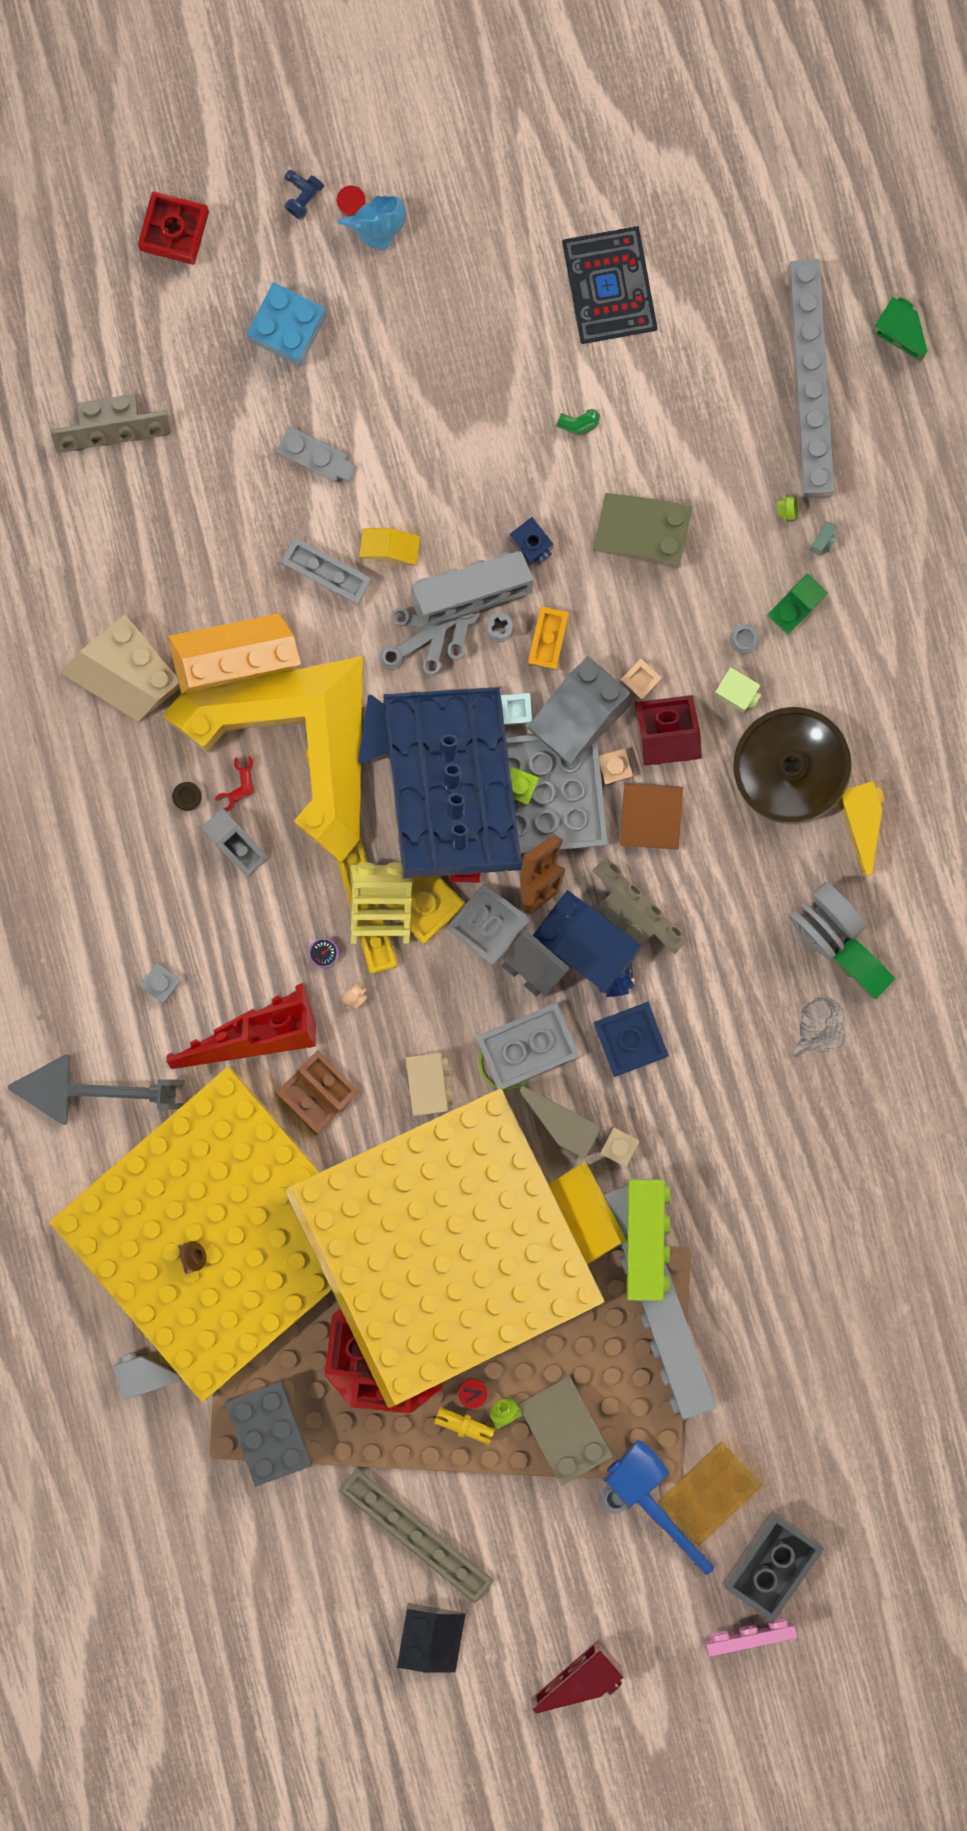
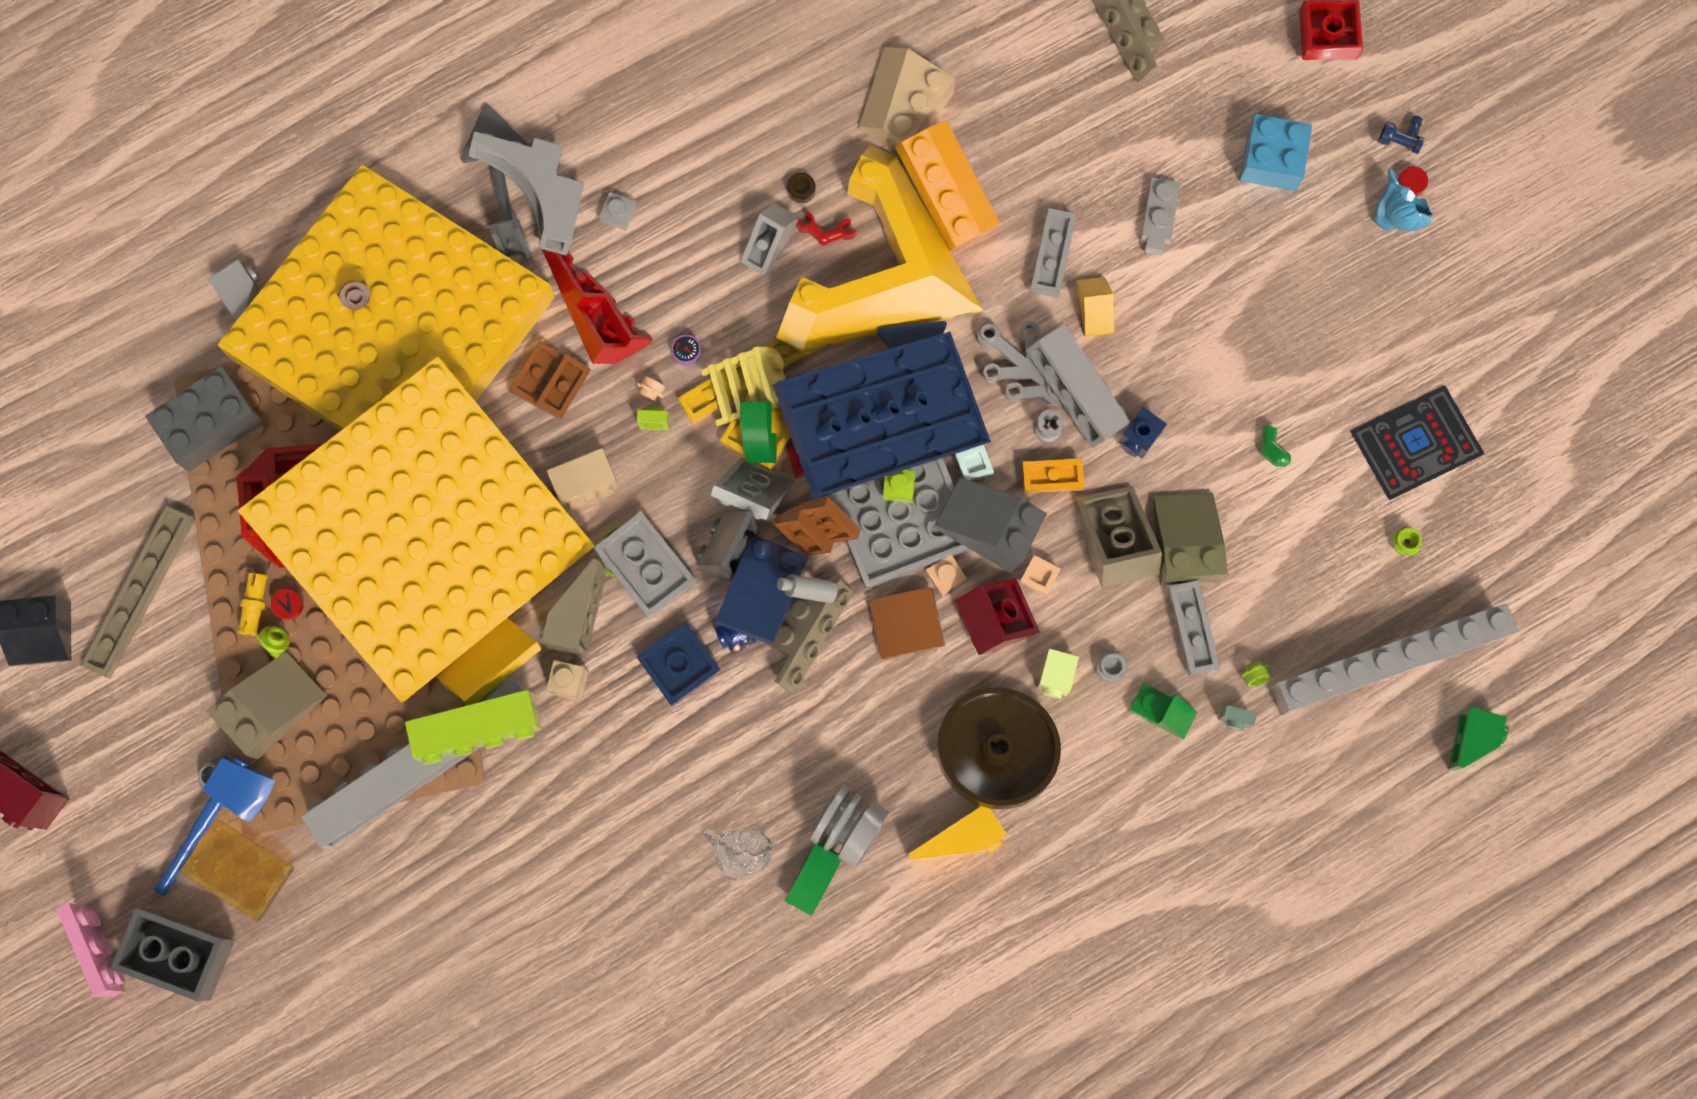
camera: 75 degrees right, 10 degrees down
none -> light grey arch [469,131,584,256]
none -> lime plate [637,406,670,430]
none -> green slope [740,402,777,463]
none -> light grey cylinder [777,574,837,603]
none -> dark tan slope [1075,486,1162,588]
none -> light grey plate [1167,580,1220,676]
none -> lime plate [1392,527,1422,556]

